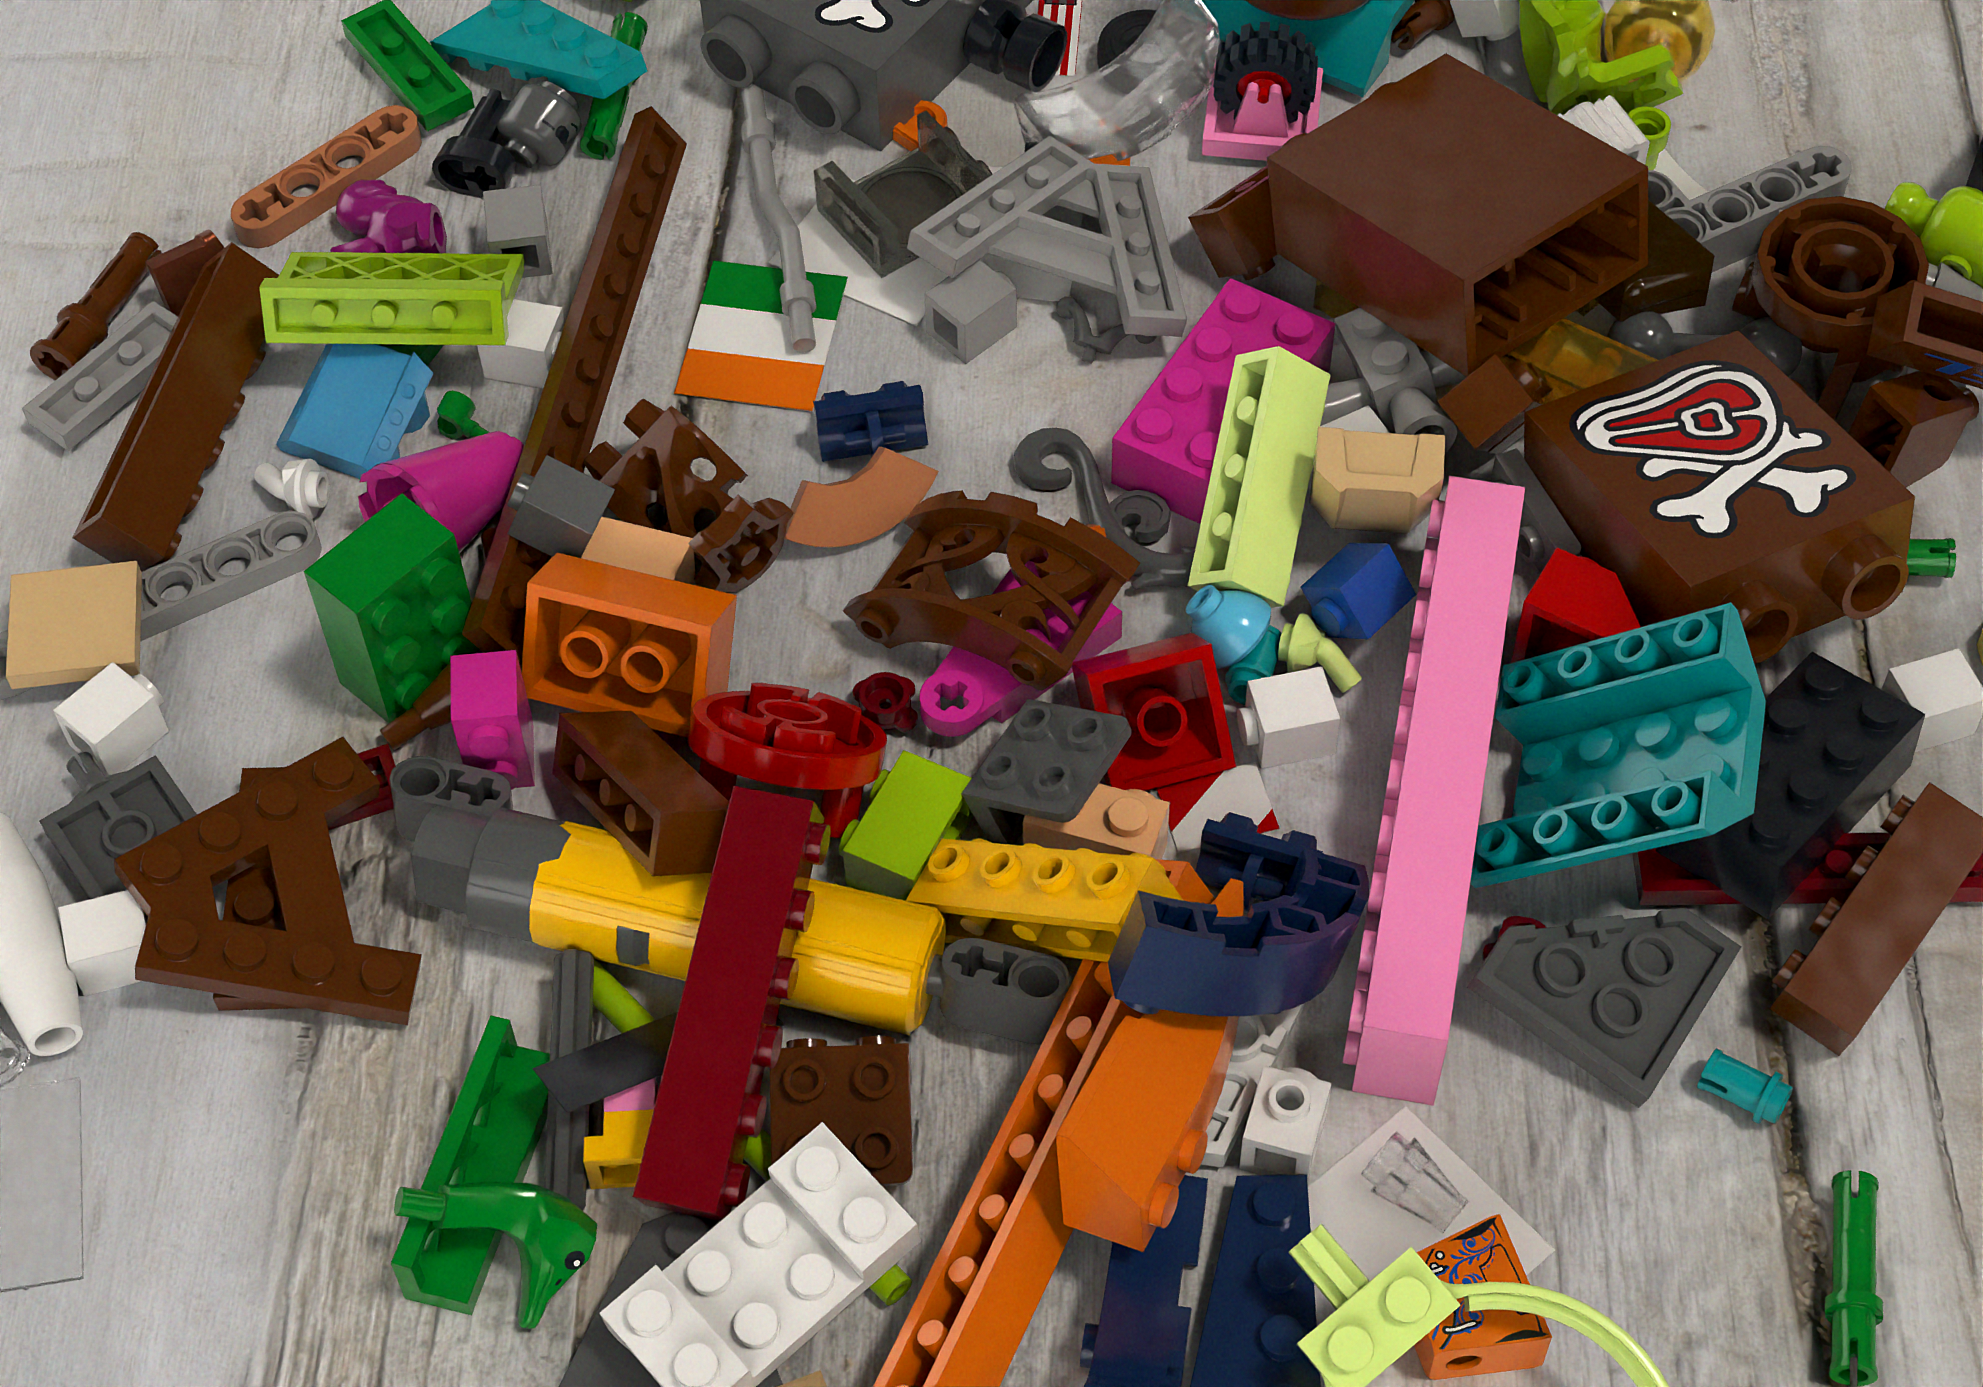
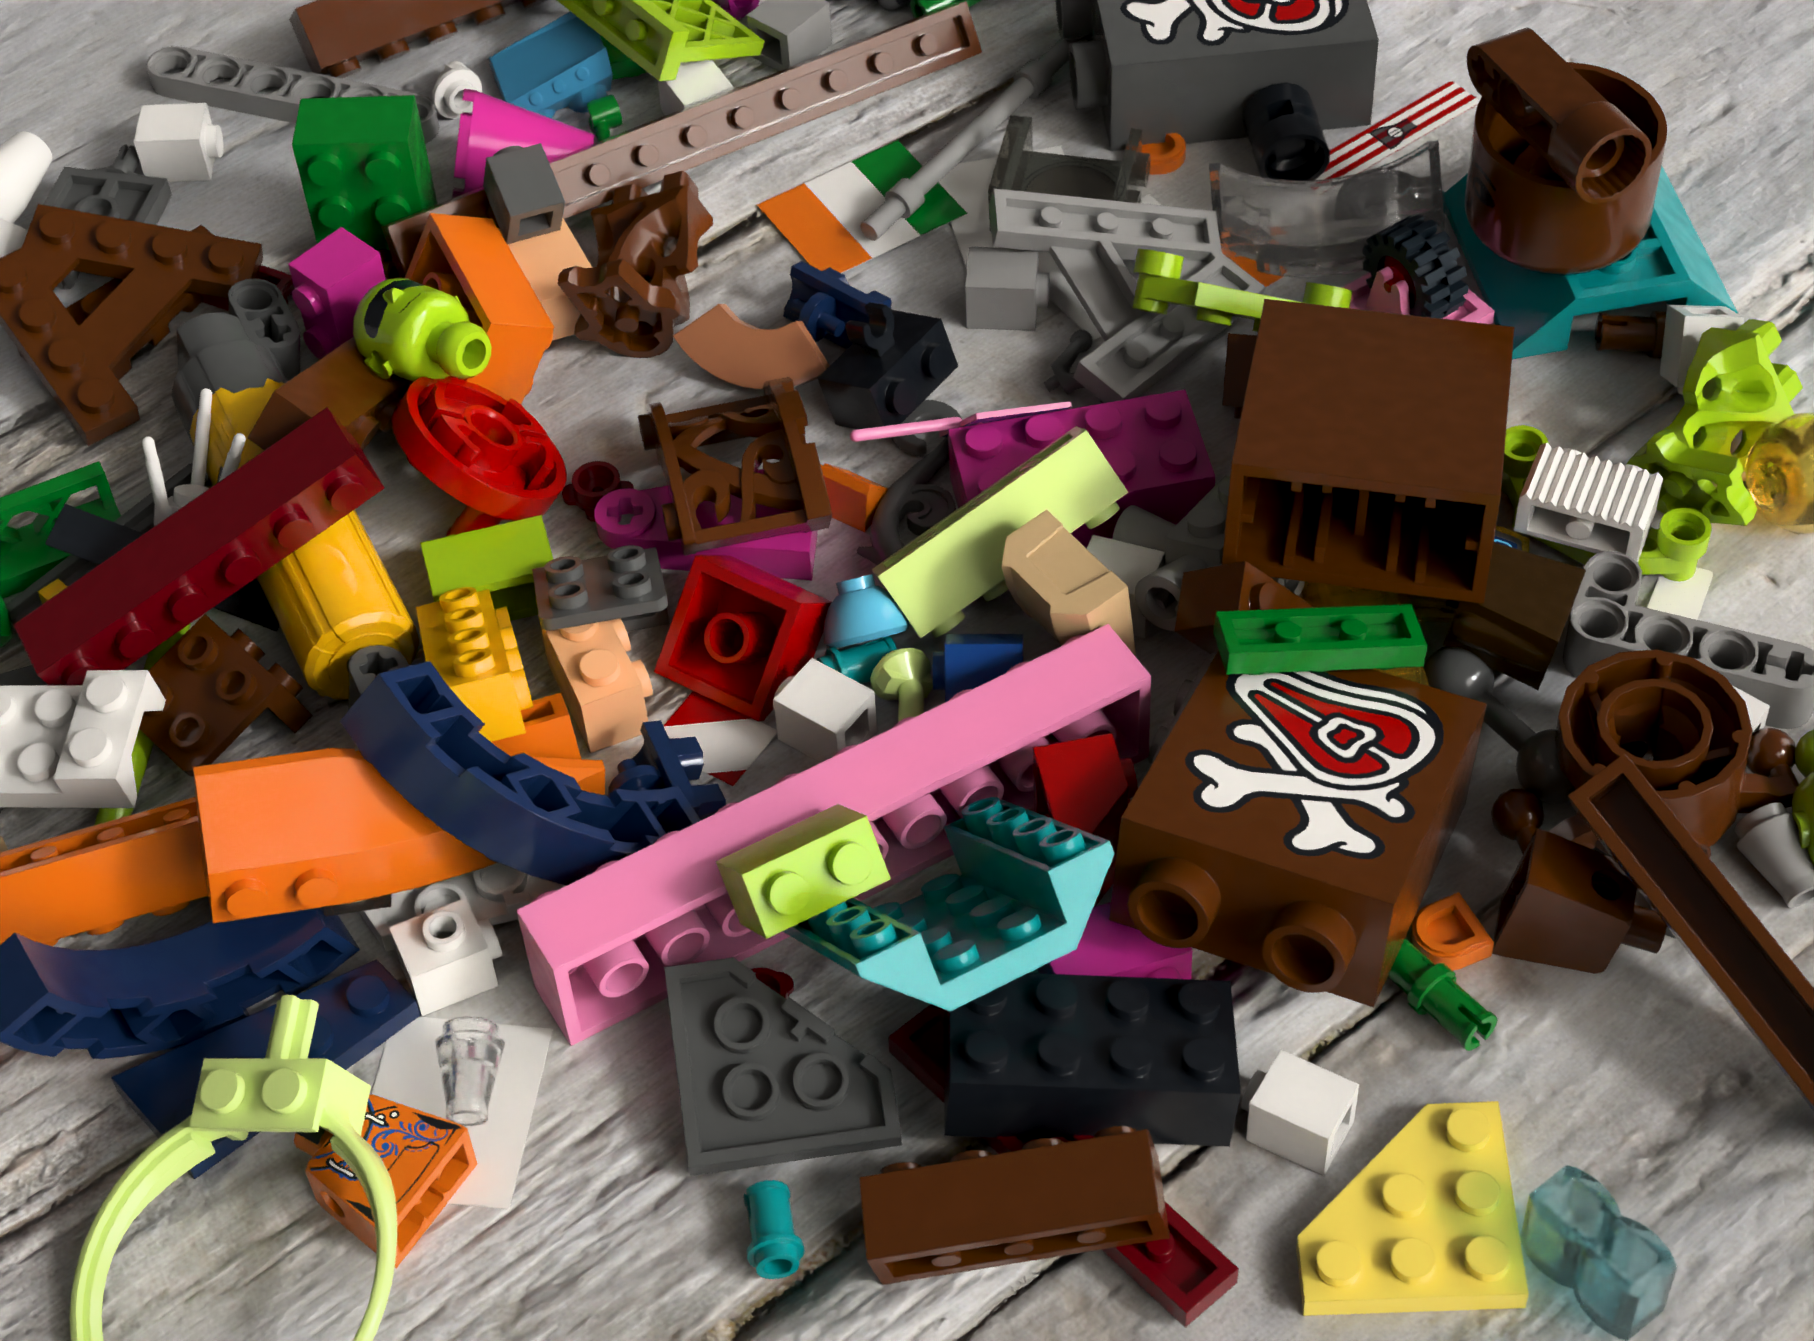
camera: 50 degrees right, 5 degrees down
tan tile [6,561,142,689] -> none
none -> white plant [142,388,246,526]
none -> lime piece [353,278,492,382]
none -> lime brick [716,804,891,939]
none -> black brick [817,302,958,429]
none -> bright pink piece [850,401,1072,442]
none -> lime plate [1132,248,1353,332]
none -> green plate [1213,604,1427,675]

